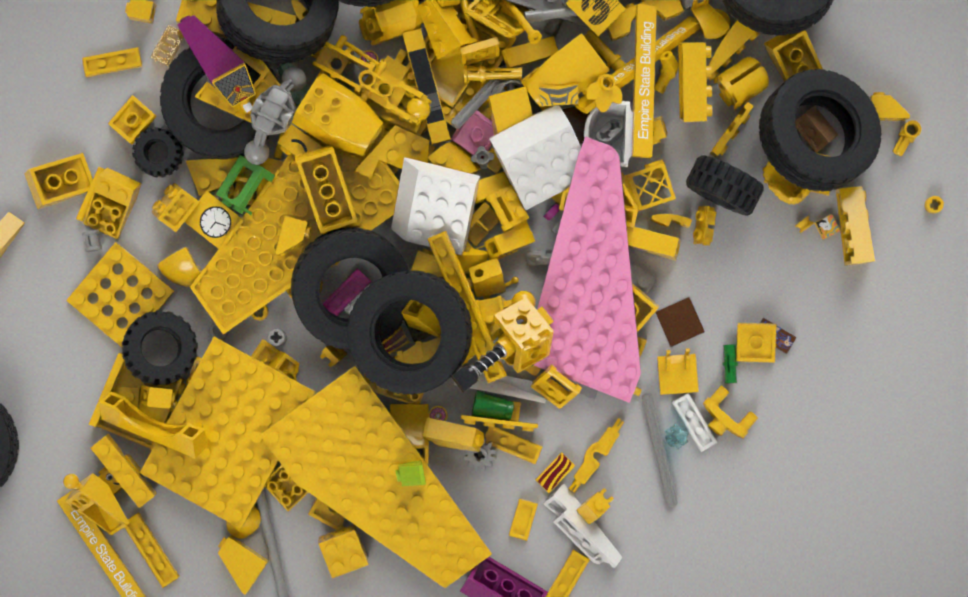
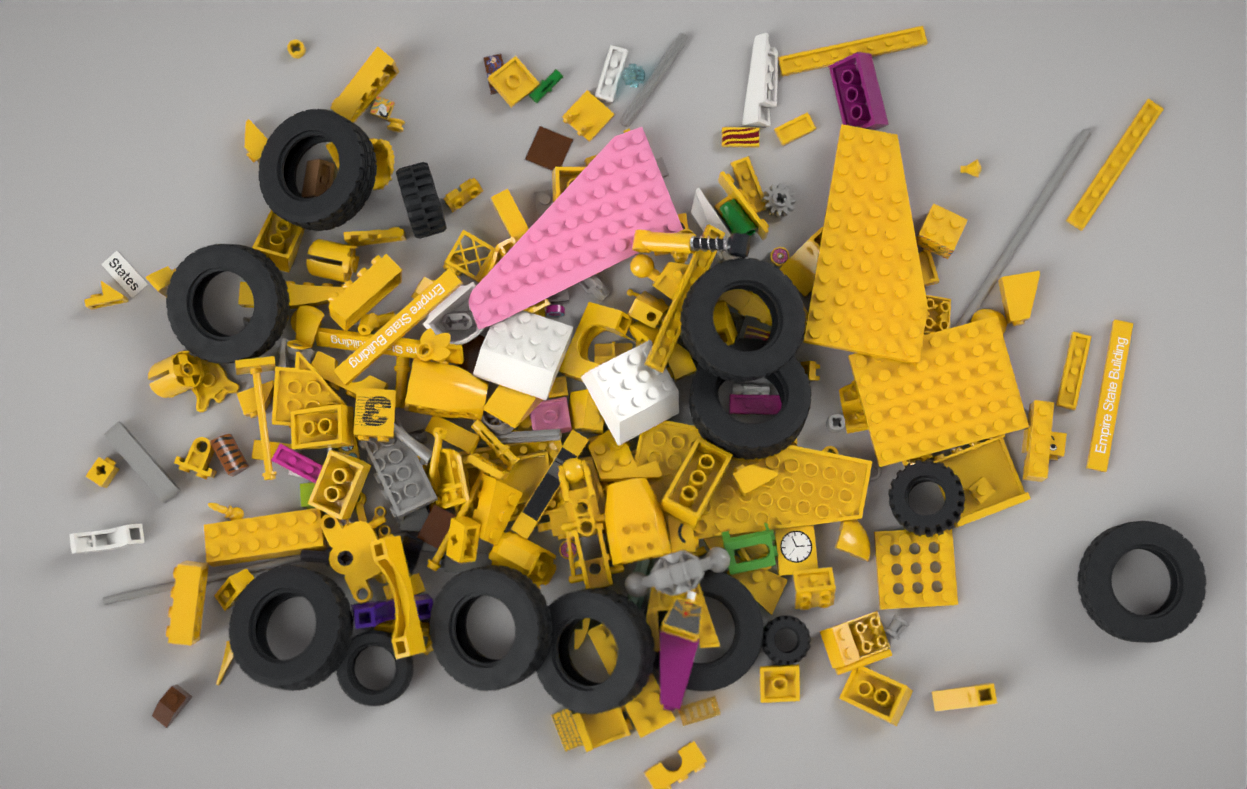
camera: 135 degrees left, 5 degrees down
yellow slope [63,473,129,535] -> none
yellow tile [82,47,143,77] -> none
yellow arch [99,392,207,458] -> none
yellow slope [139,384,175,409] -> none
lime slope [395,460,426,486] -> none
yellow slope [423,418,484,452] -> none
light grey plate [471,146,494,169] -> none
yellow plate [485,184,529,232] -> none
yellow bracket [494,297,554,373] -> none
yellow plate [530,364,582,409] -> none
tile [539,84,579,106] -> none
yellow piece [568,418,625,493] -> none
yellow brick [576,488,614,524] -> none
yellow slope [650,214,692,228] -> none
yellow connector [703,386,758,439] -> none
yellow axle [892,120,922,156] -> none

